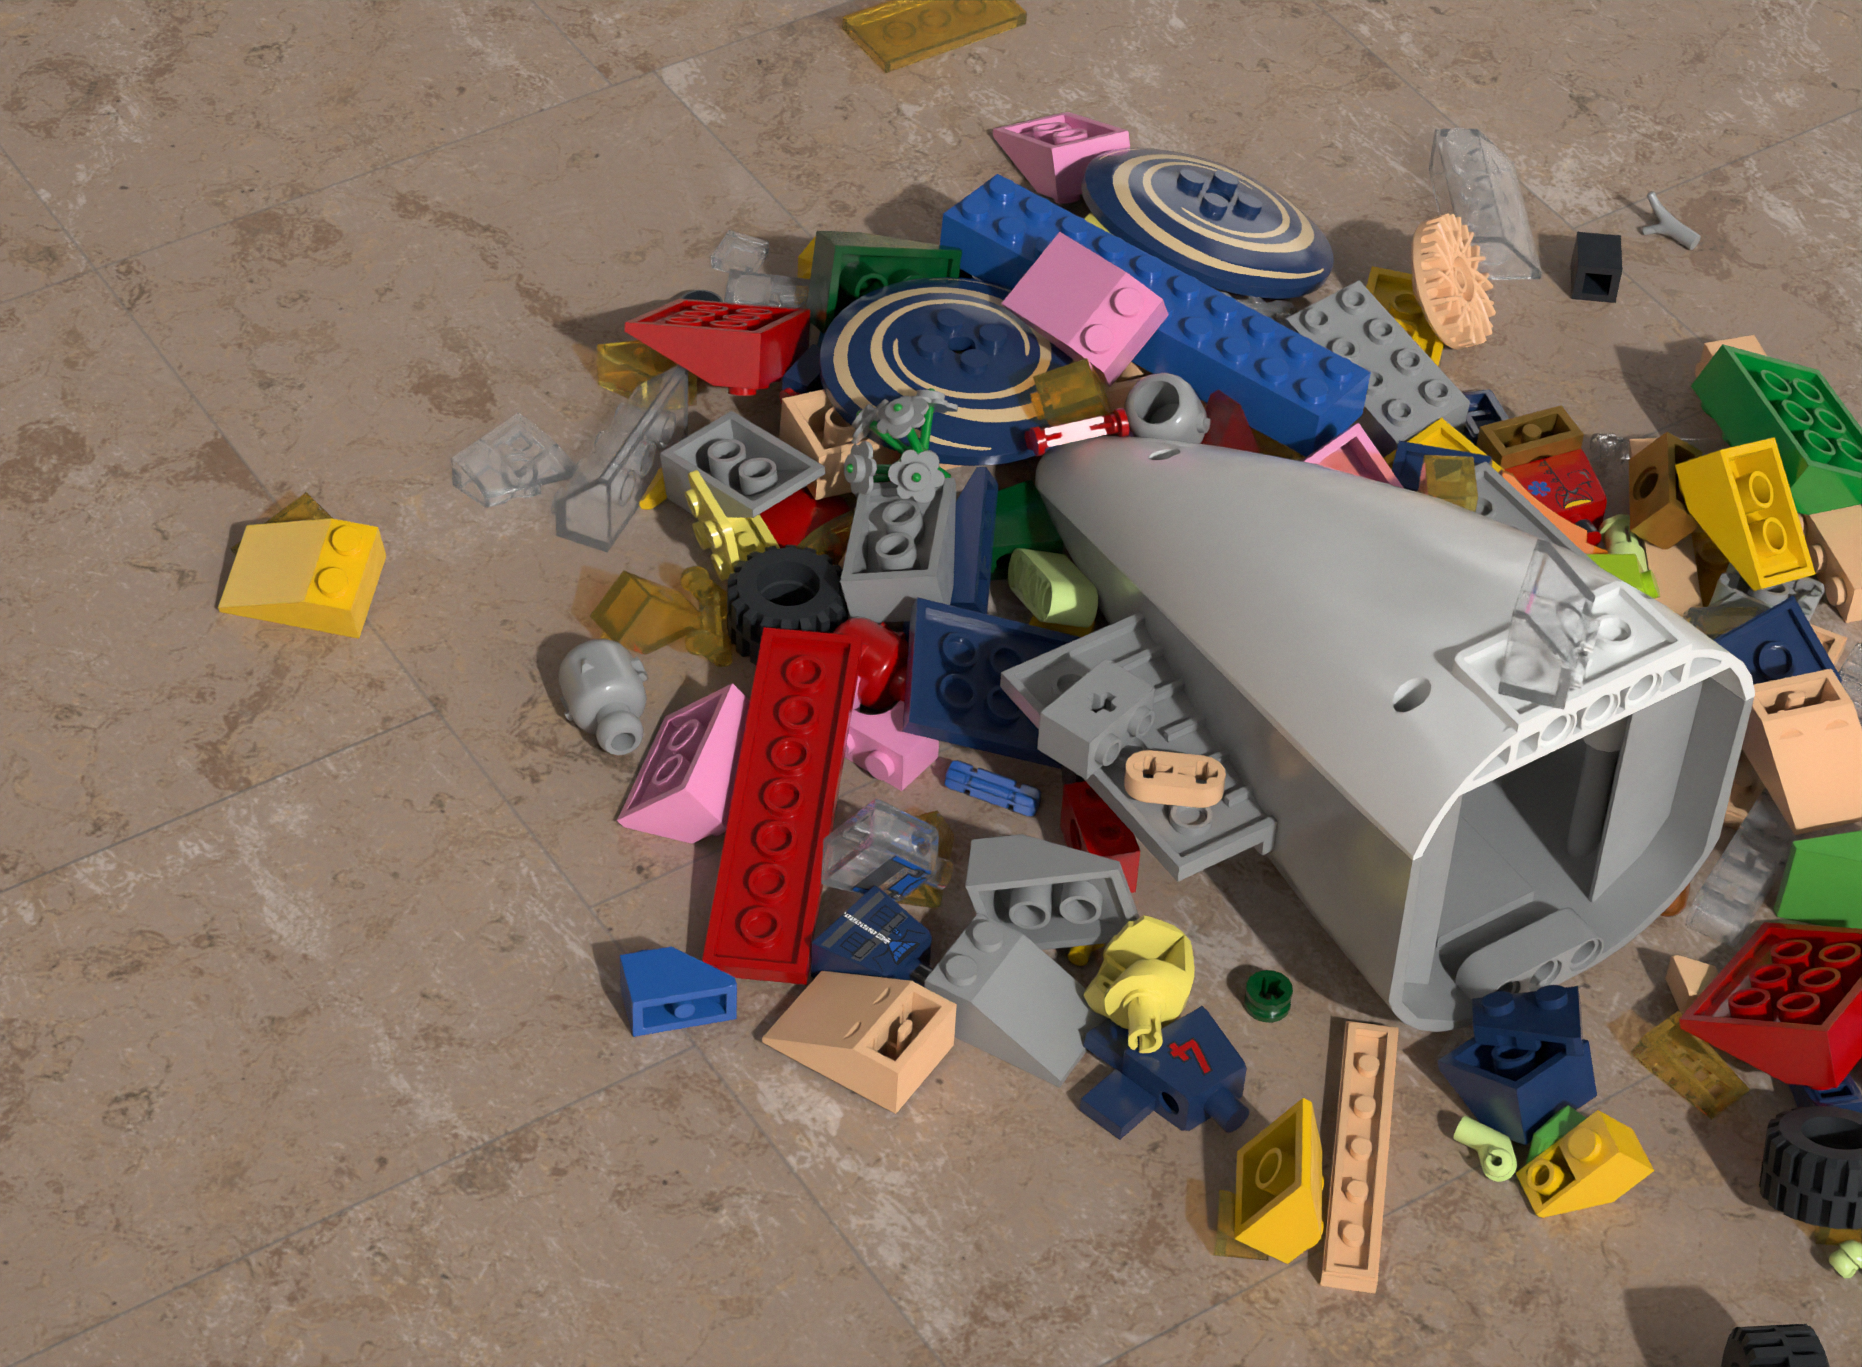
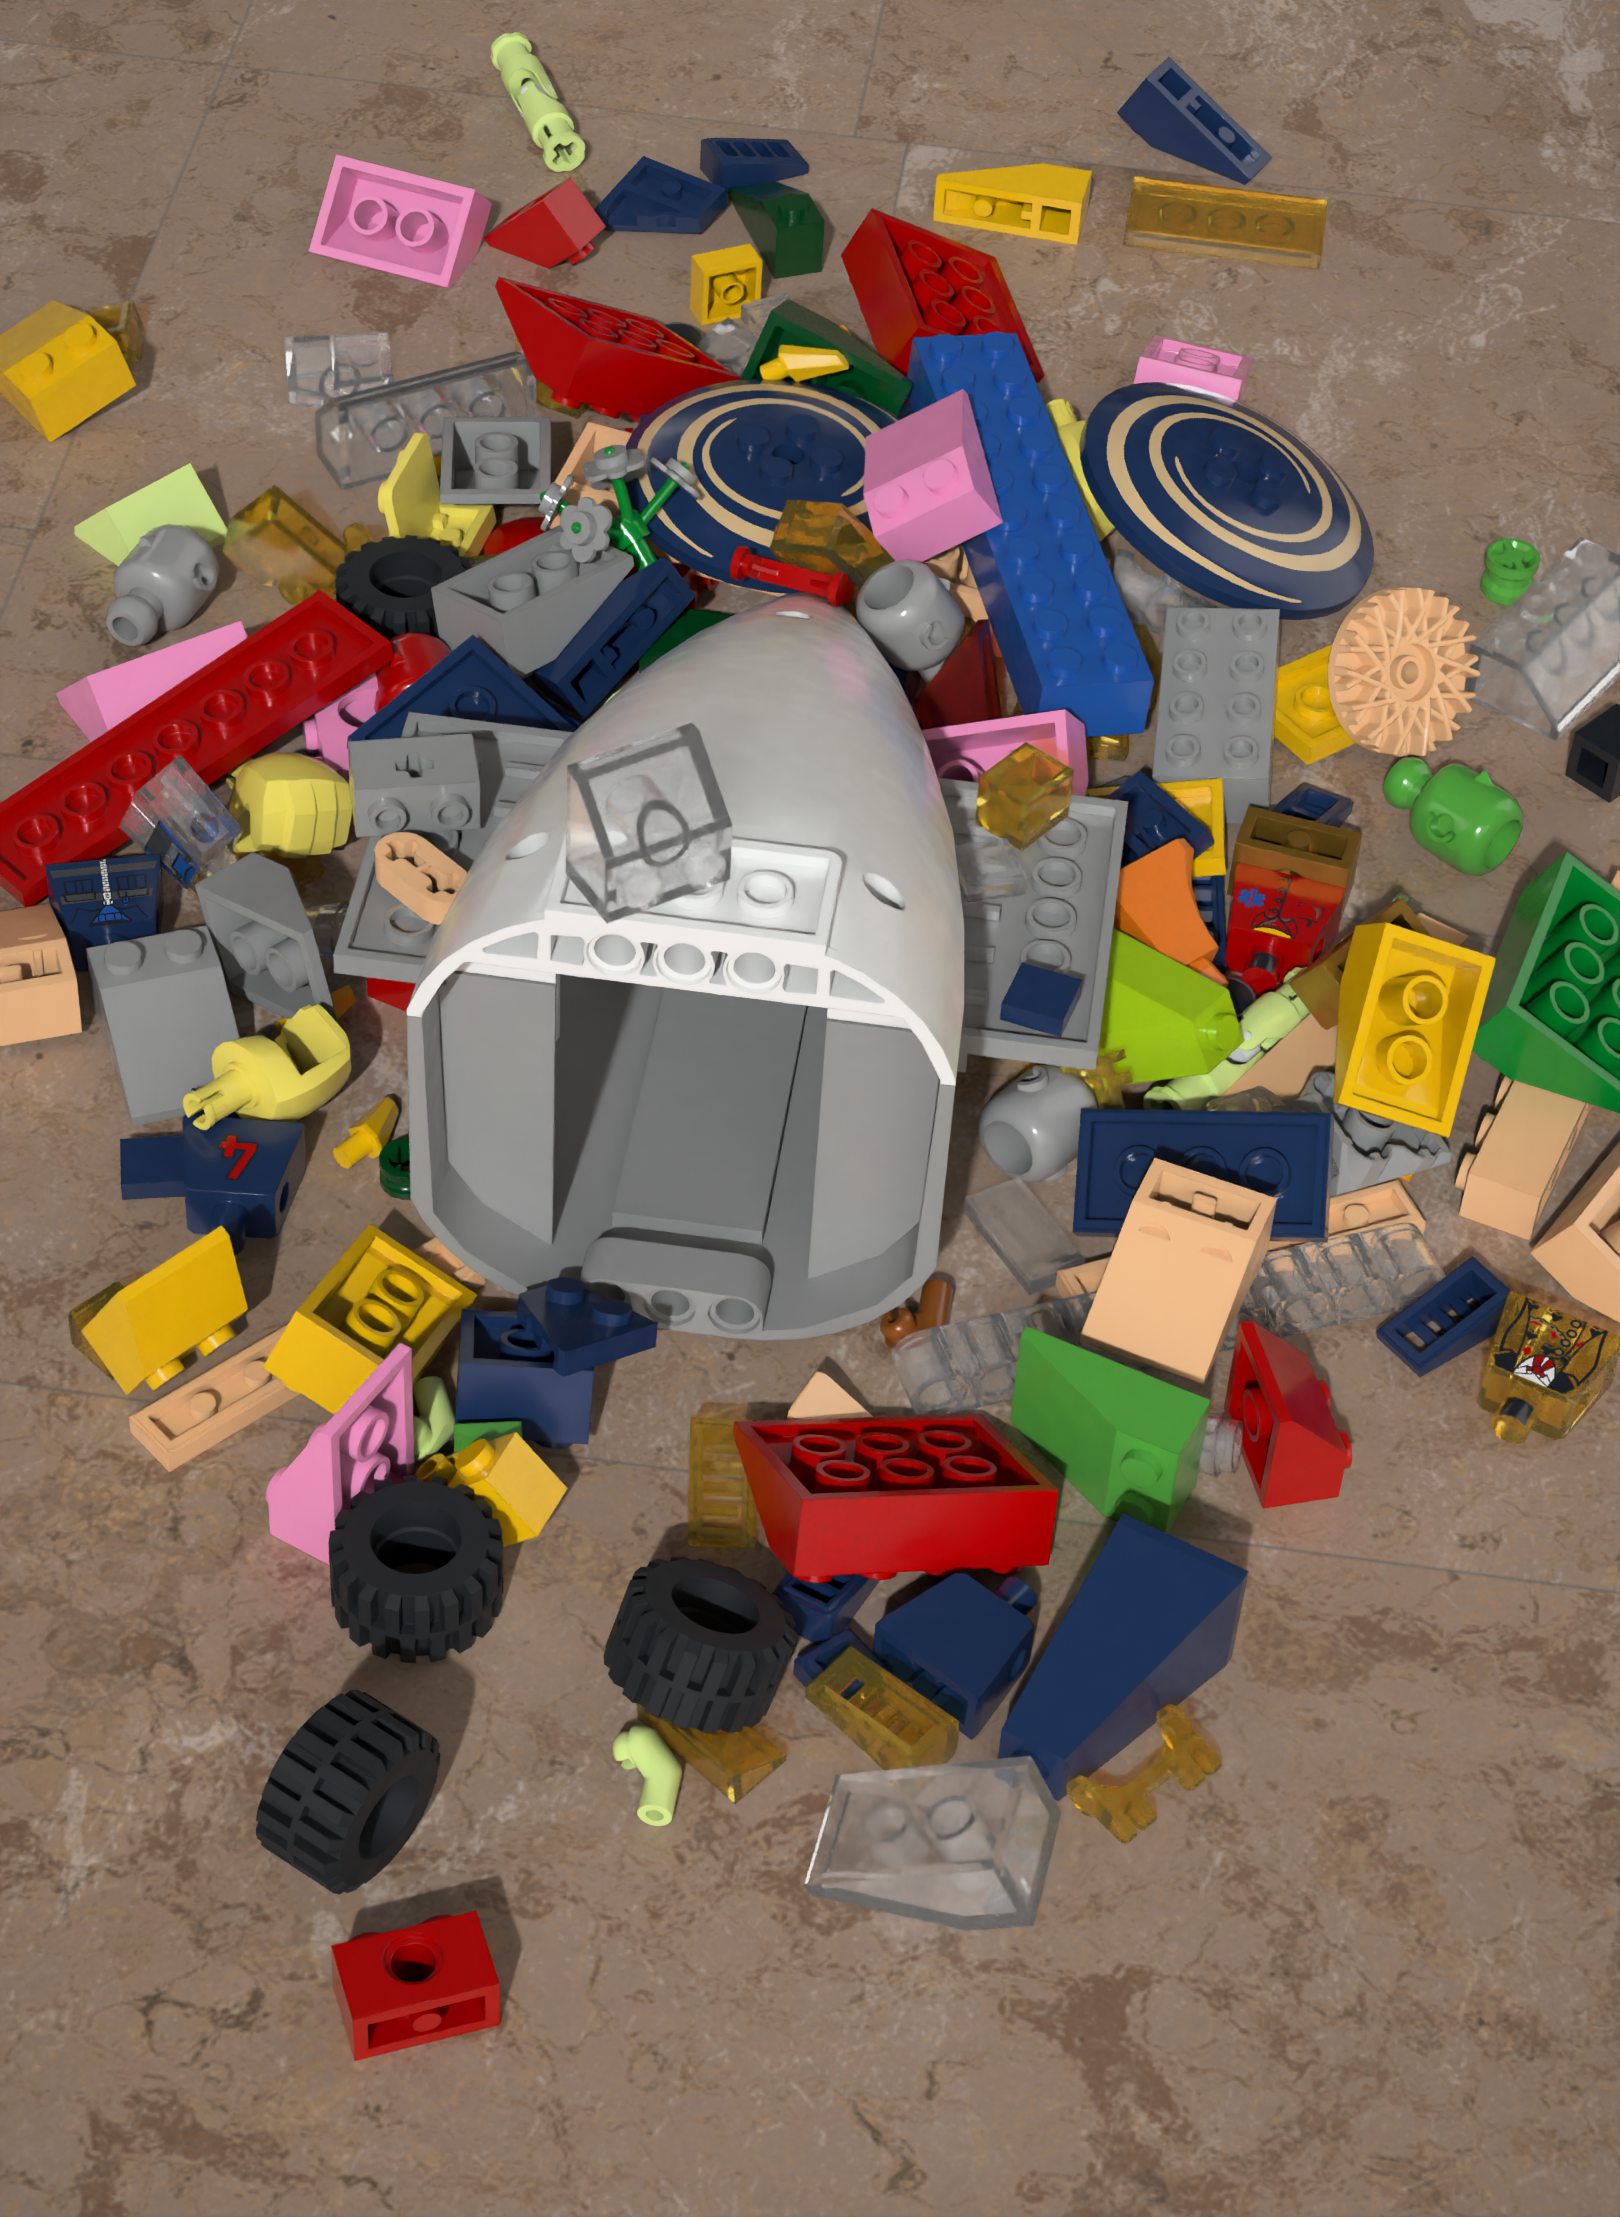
camera: 40 degrees right, 0 degrees up
none -> yellowish green slope [74,463,229,567]
none -> light yellow piece [226,752,353,858]
none -> yellow slope [262,1223,477,1415]
none -> bright pink slope [266,1343,415,1565]
none -> bright pink slope [309,154,492,289]
none -> black tyre [328,1475,503,1663]
none -> yellow bar [333,1096,399,1169]
none -> red slope [484,177,606,269]
none -> yellowish green piece [490,32,585,172]
none -> dark blue wing [594,156,727,234]
none -> yellow piece [690,243,763,326]
none -> dark blue slope [700,138,809,194]
none -> dark green slope [728,181,825,279]
none -> yellow bar [760,344,850,382]
none -> red slope [841,208,1045,383]
none -> yellow slope [933,163,1092,245]
none -> bright green piece [1383,757,1524,876]
none -> bright green wheel [1480,538,1541,606]

